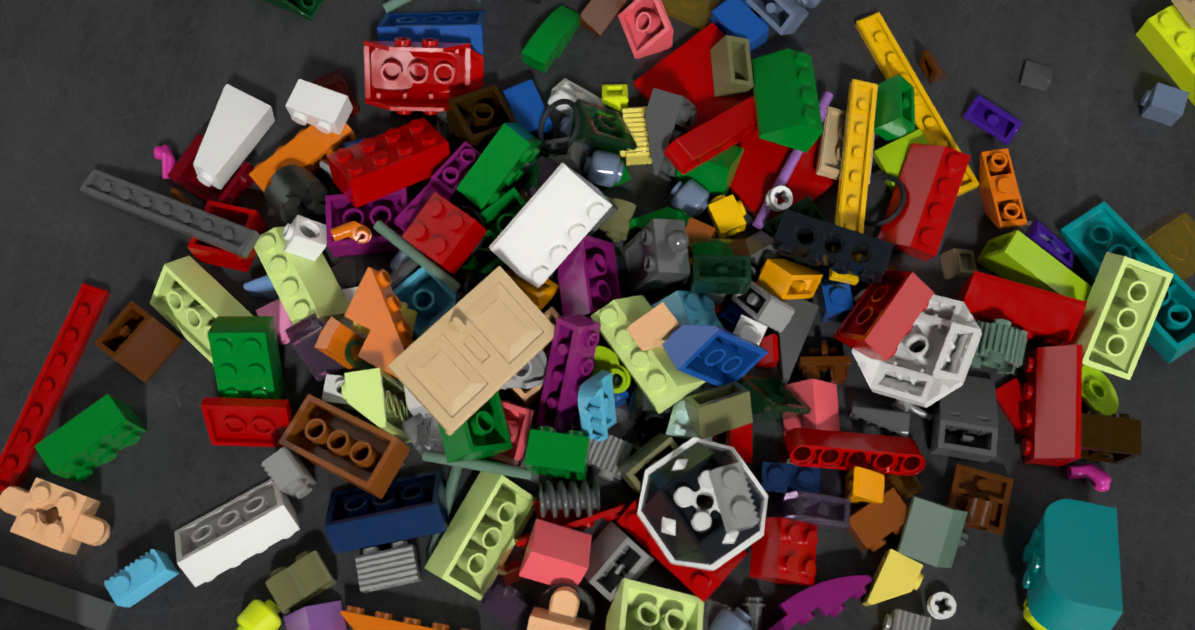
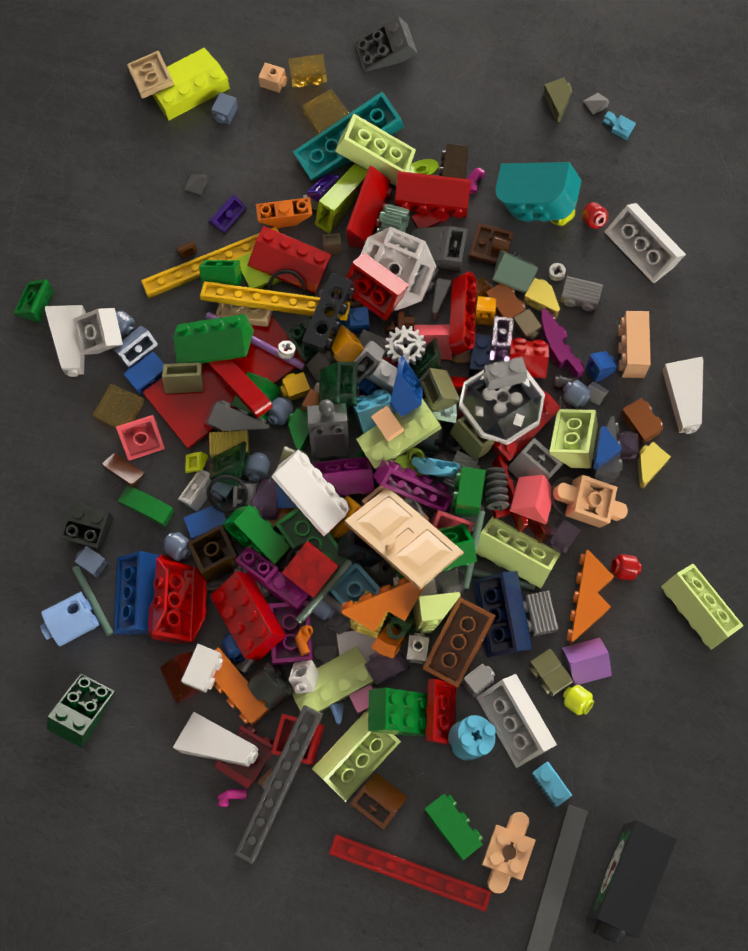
camera: 90 degrees left, 0 degrees up
none -> sand blue head [163,532,191,561]
none -> white gear [385,325,426,365]
none -> medium azure brick [448,715,496,761]
none -> dark tan brick [512,309,542,341]

